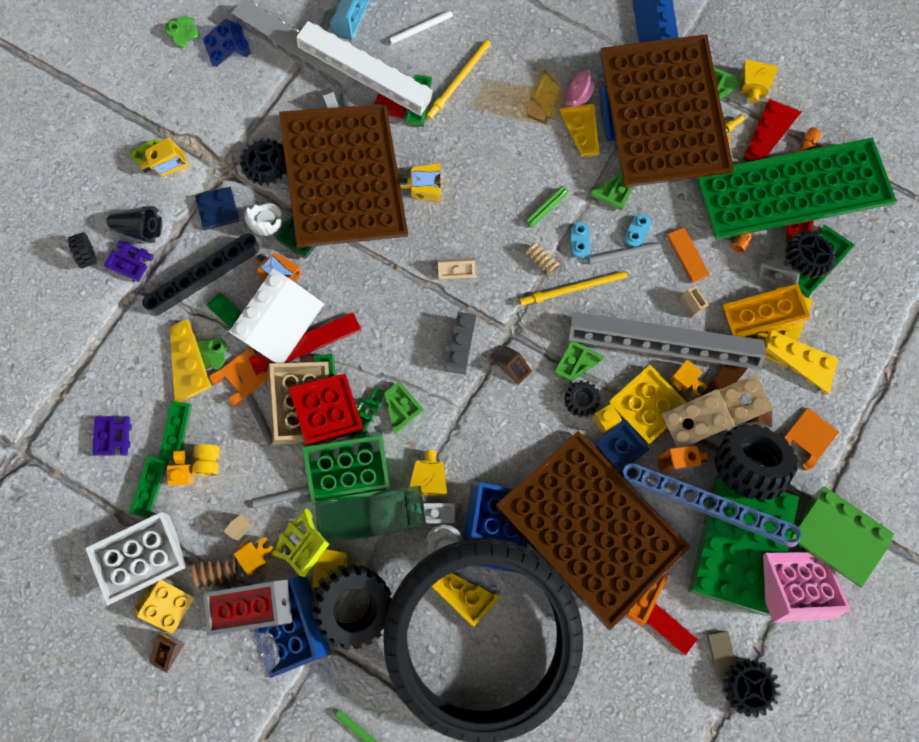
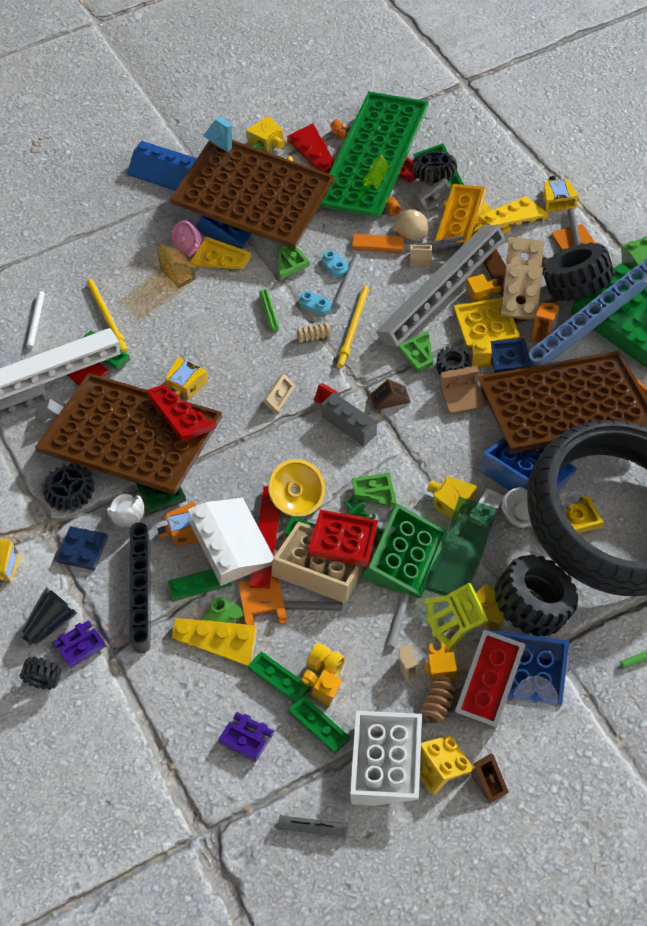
camera: 55 degrees left, 20 degrees down
none -> red wing [147,384,216,442]
none -> medium azure wing [203,116,232,152]
none -> yellow dish [268,459,325,517]
none -> dark grey pin [278,815,348,838]
none -> red tile [314,383,338,405]
none -> clear neon green hinge [363,154,389,189]
none -> tan piece [393,209,428,241]
none -> dark grey pin [413,235,464,252]
none -> medium nougat bracket [440,366,485,414]
none -> yellow torso [543,175,578,213]
none -> dark grey bar [567,208,581,246]

